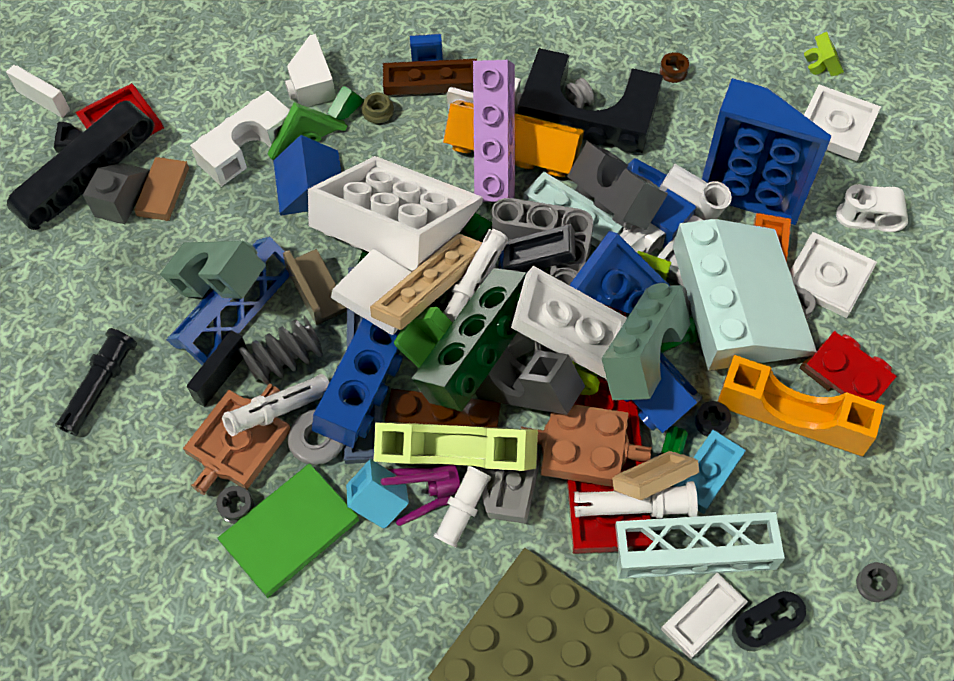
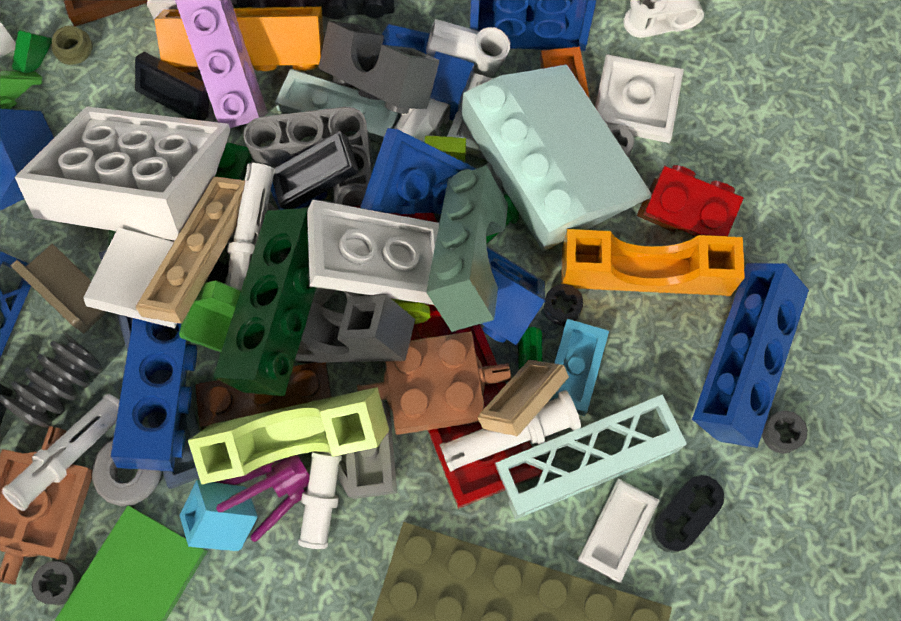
camera: 20 degrees left, 10 degrees up
none -> black tile [135,51,210,121]
none -> blue brick [692,263,809,448]

